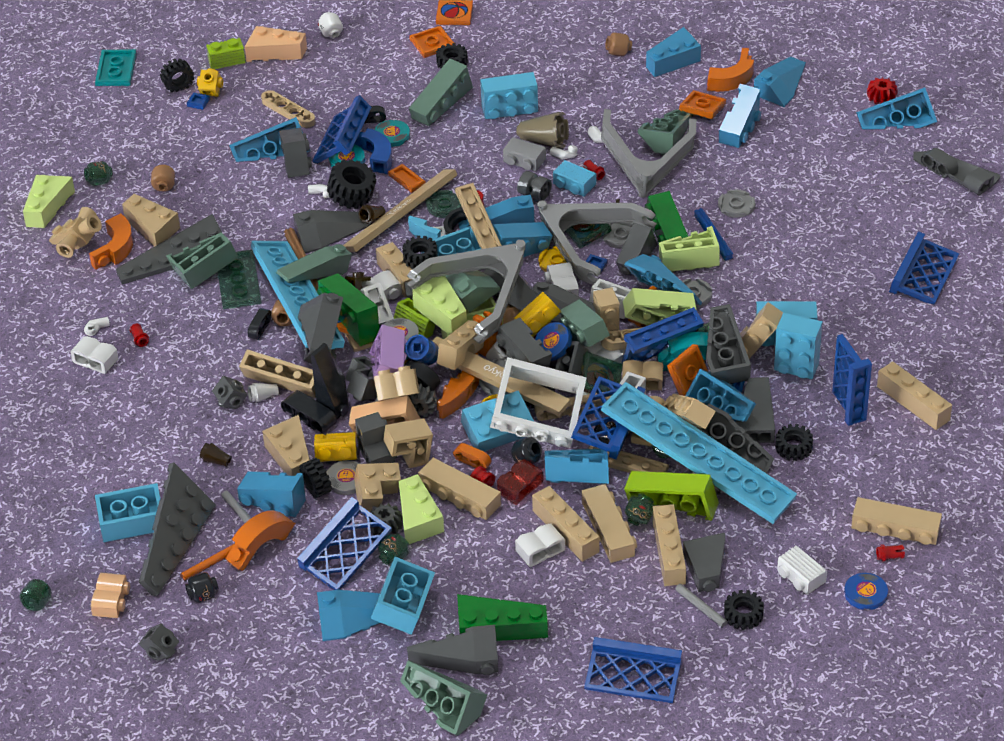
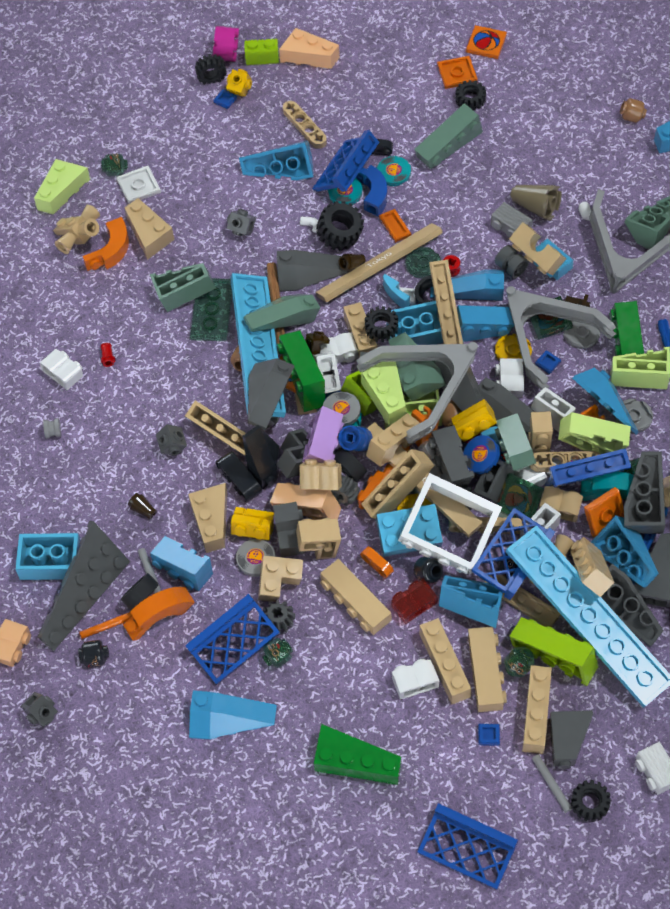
camera: 15 degrees right, 15 degrees up
white arm [84,317,110,336] -> none
teal tile [95,49,137,86] -> none
dark grey wing [116,214,222,285] -> none
medium nougat head [151,164,175,191] -> none
white cone [247,383,279,403] -> none
black beam [248,308,272,340] -> none
dark grey brick [279,128,312,178] -> none
black tyre [299,458,332,499] -> none
white head [318,12,343,38] -> none
medium azure brick [371,557,435,635] -> none
yellowish green wedge [399,474,444,546] -> none
sand green wedge [400,660,487,735] -> none
dark grey wedge [407,625,498,675] -> none
red wheel [470,466,496,487] -> none
medium azure brick [480,72,538,119] -> none
white arm [550,145,578,160] -> none
red pin [583,160,605,180] -> none
dark grey slope [616,223,657,275] -> none
none -> light grey wheel [43,418,62,439]
none -> white tile [116,166,161,204]
none -> black tyre [121,573,159,610]
none -> dark pink brick [213,26,239,62]
none -> dark grey brick [227,209,257,236]
none -> tan brick [361,449,435,519]
none -> blue tile [478,724,500,746]
none -> tan arch [509,222,567,276]

